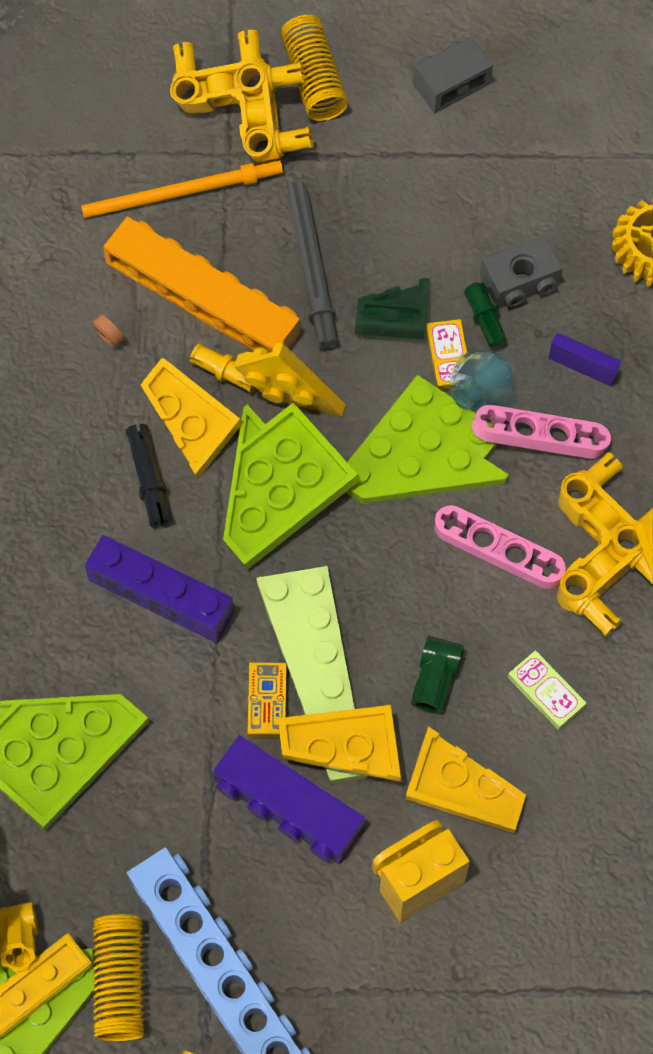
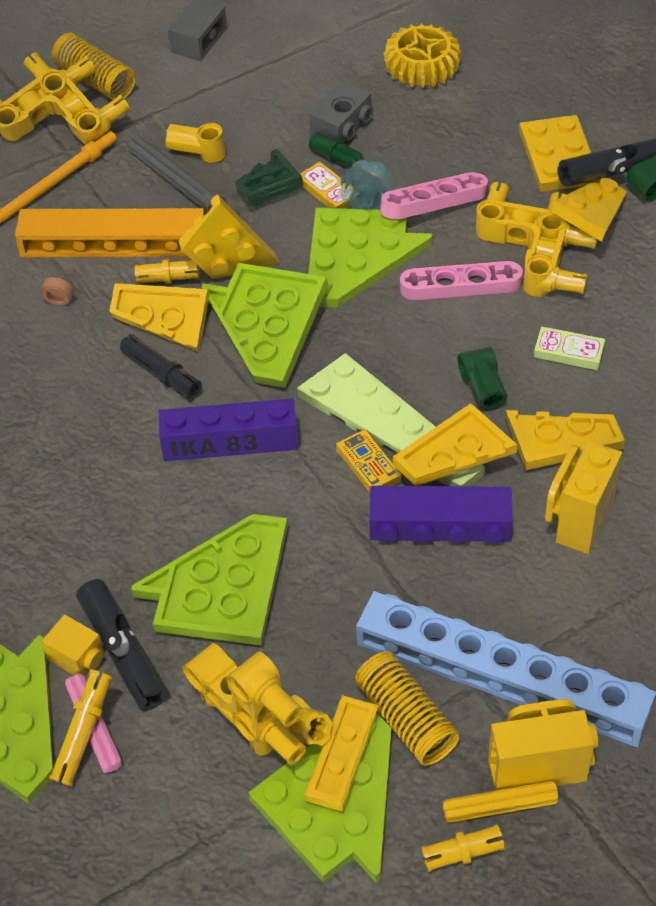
camera: 30 degrees left, 15 degrees down
dark purple tile [548,333,621,387] -> none
none -> yellow piece [165,123,227,163]

